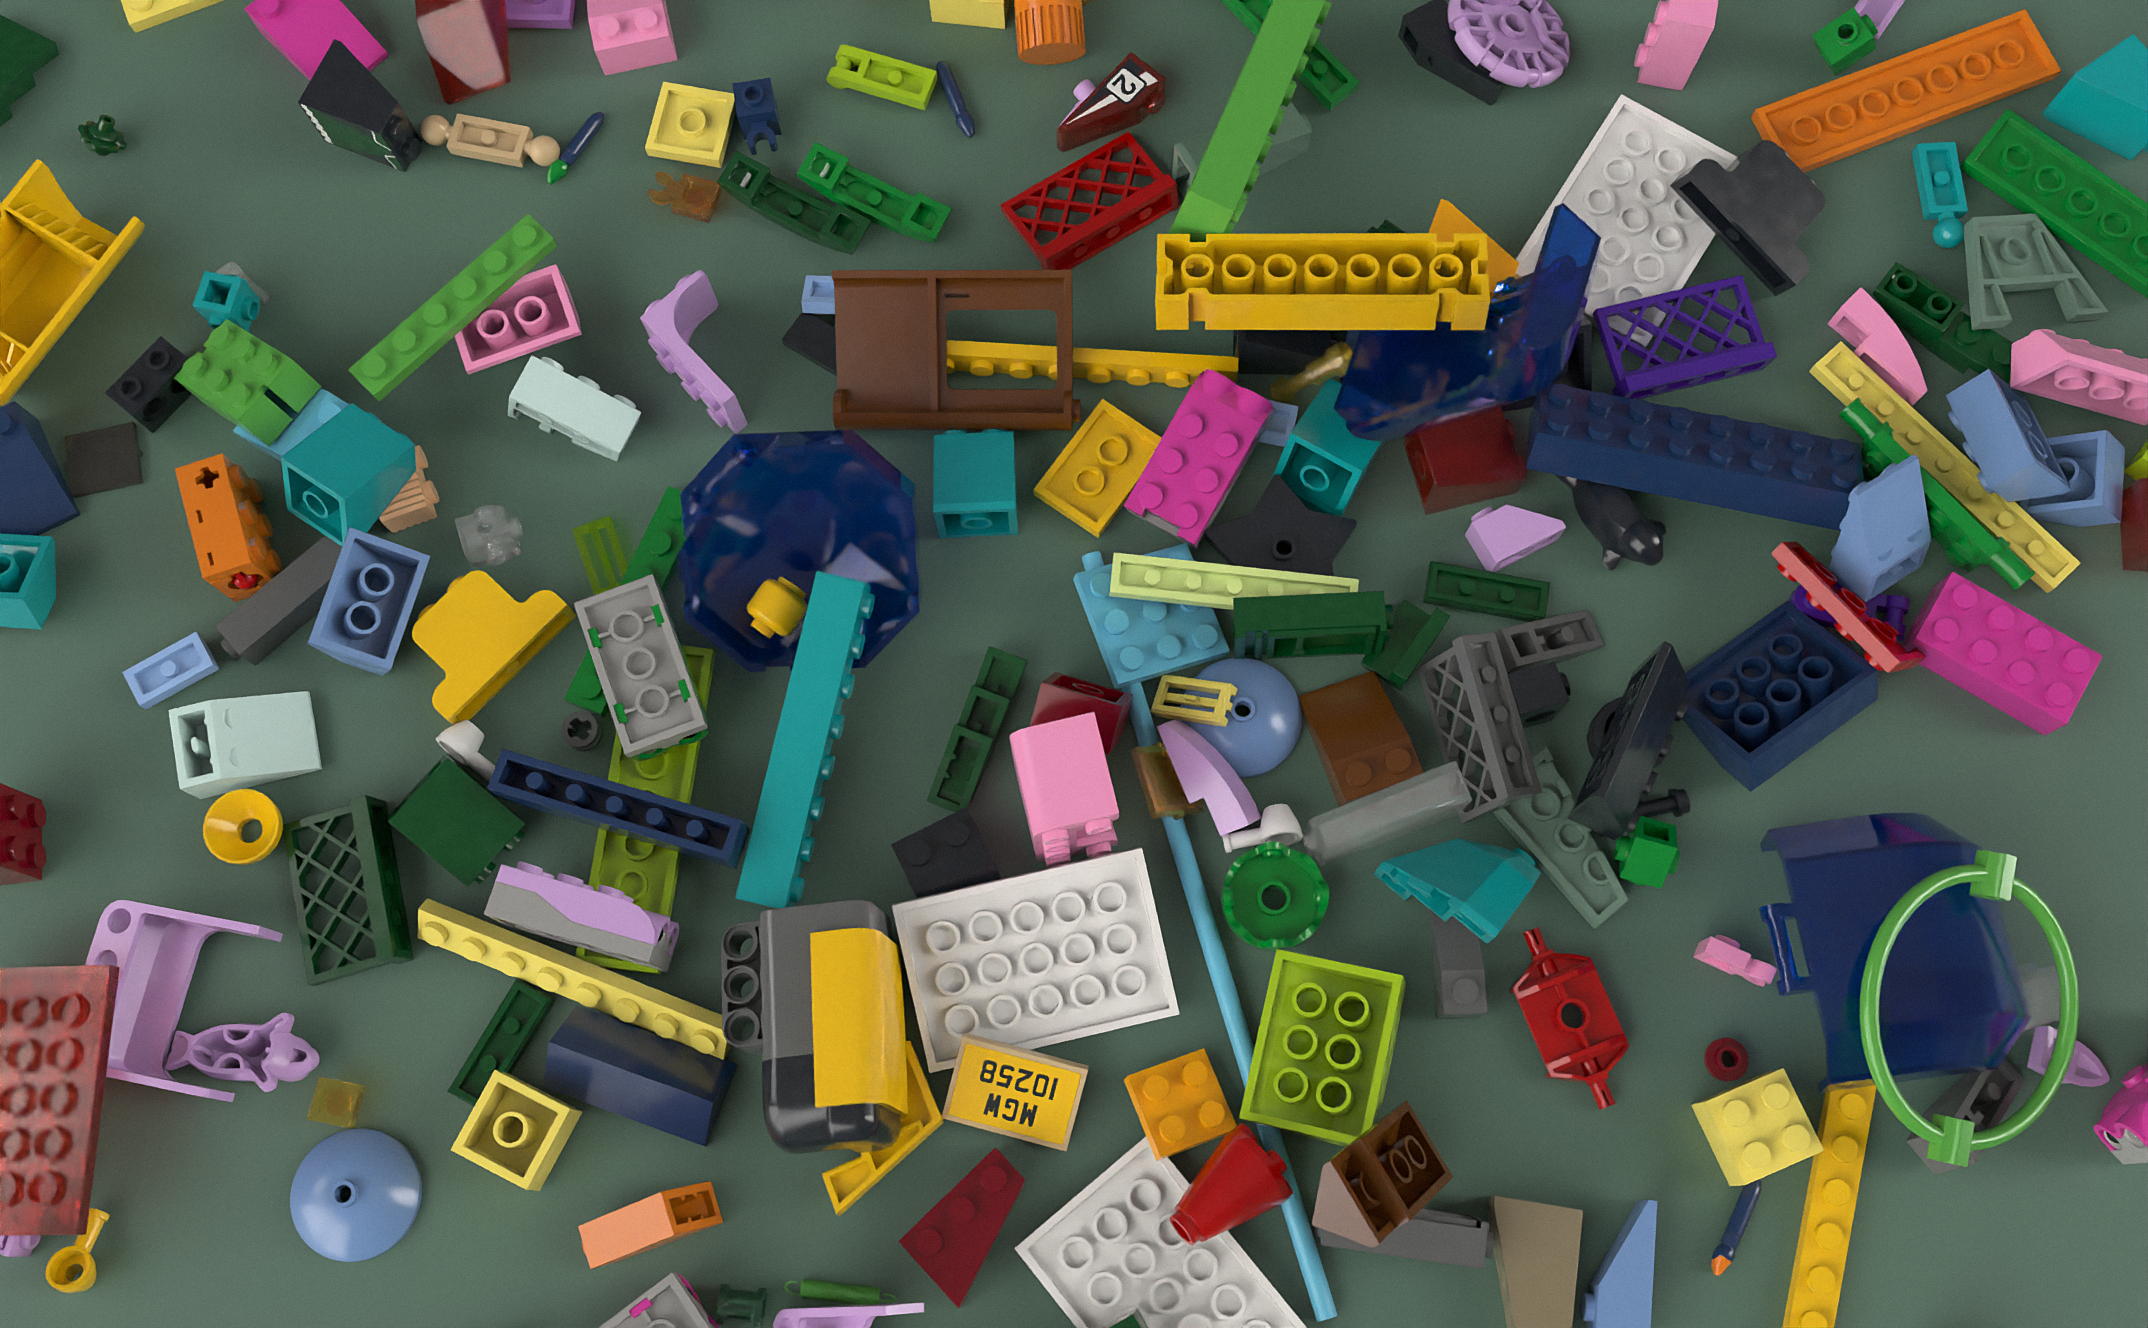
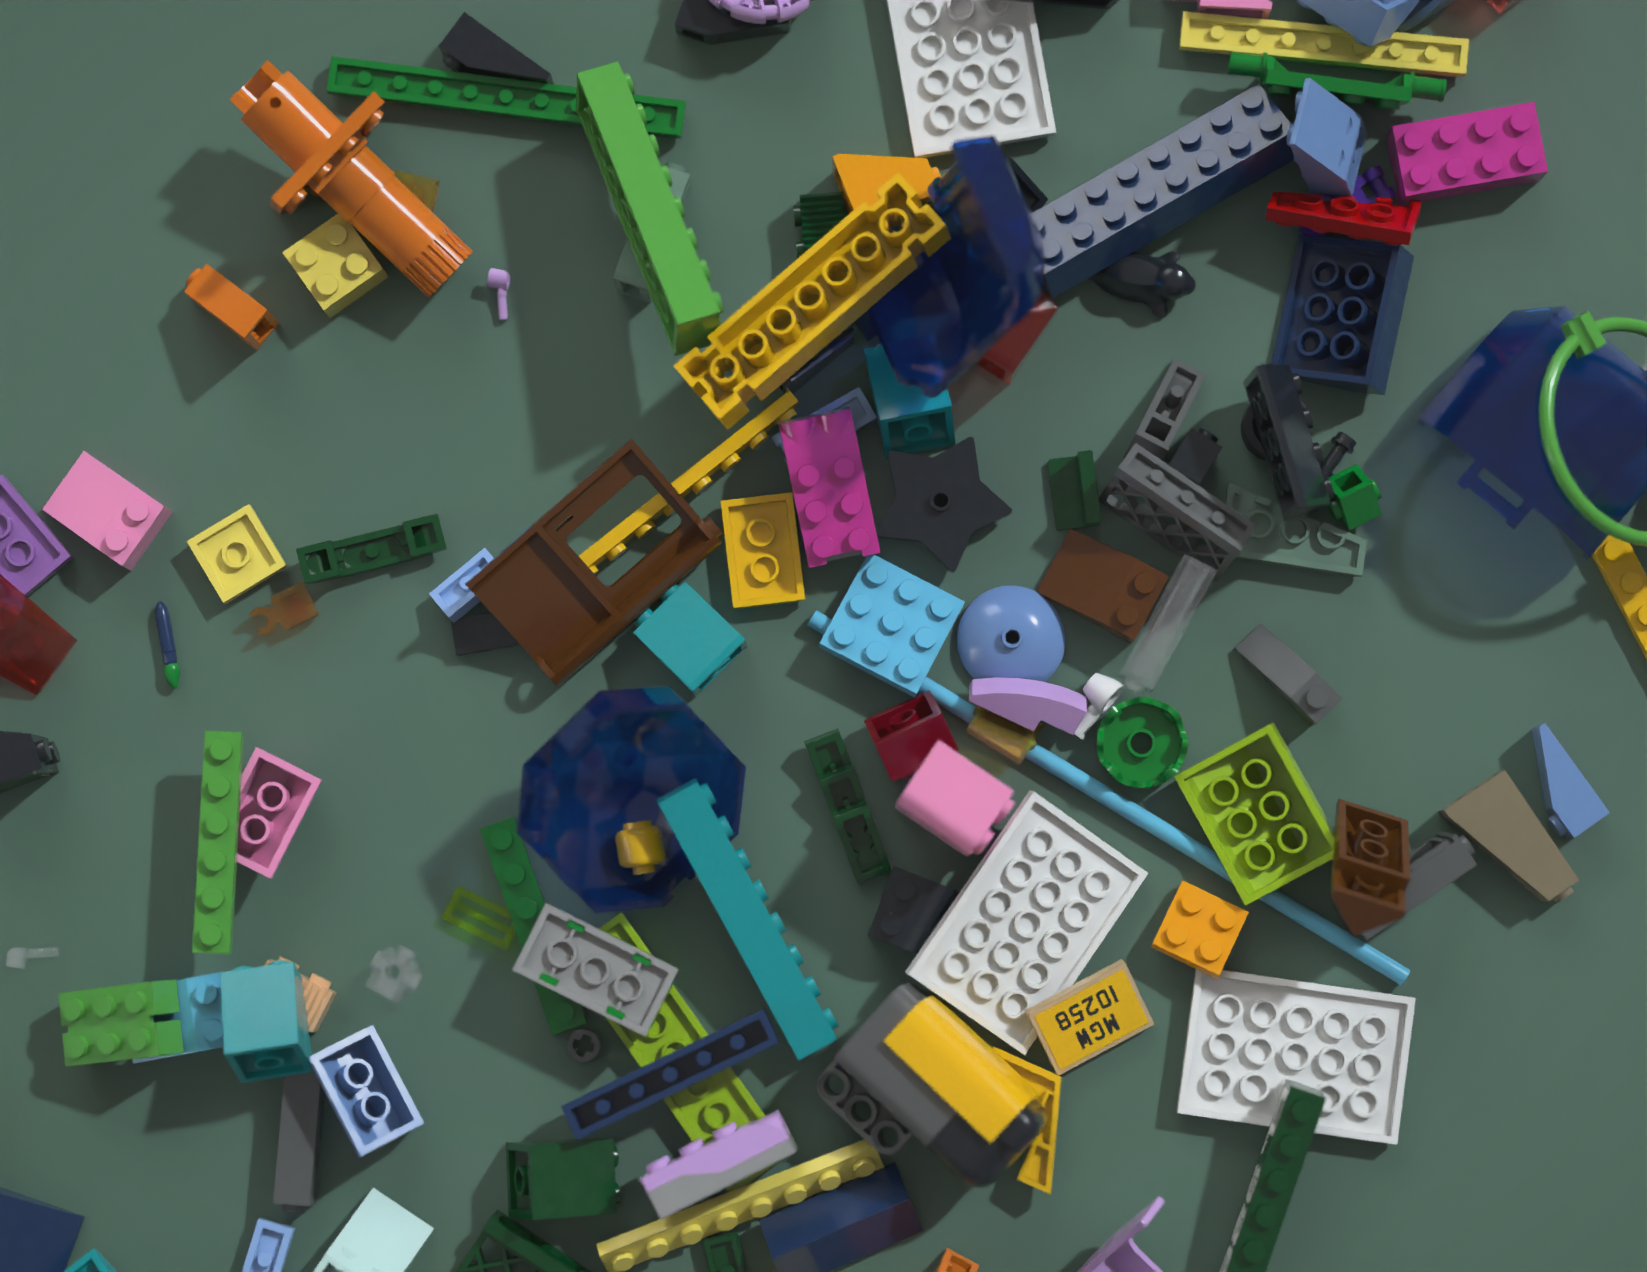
camera: 40 degrees left, 10 degrees up
clear smoke piece [64,422,144,498] -> none
black brick [105,336,192,433] -> none
orange piece [175,453,283,602] -> none
teal brick [192,271,260,332] -> none
yellow brick [412,570,577,725] -> none
tan plate [420,113,560,168] -> none
white bar [436,719,495,782] -> none
light aqua wedge [507,355,641,462] -> none
lavender bracket [640,270,748,434] -> none
dark blue brick [732,78,782,155] -> none
bright green piece [784,1278,897,1305] -> none
green slope [797,142,952,243] -> none
lime plate [826,44,938,110] -> none
dark red wedge [898,1147,1027,1309] -> none
dark blue piece [936,60,975,138] -> none
red fence [1000,131,1179,270] -> none
clear red slope [1057,52,1166,152] -> none
yellowish green plate [1109,552,1359,610] -> none
light yellow tile [1150,674,1238,727] -> none
red cone [1169,1123,1293,1246] -> none
dark green door [1232,591,1393,659] -> none
clear yellow piece [1270,341,1357,403] -> none
teal brick [1373,838,1541,944] -> none
dark green tile [1423,561,1551,622] -> none
lavender slope [1465,504,1566,572] -> none
red plate [1509,927,1630,1110] -> none
dark purple fence [1592,275,1777,400] -> none
light yellow brick [1691,1068,1824,1186] -> none
bright pink plate [1693,935,1777,987] -> none
dark red plate [1704,1038,1749,1082] -> none
dark blue piece [1711,1179,1762,1276] -> none

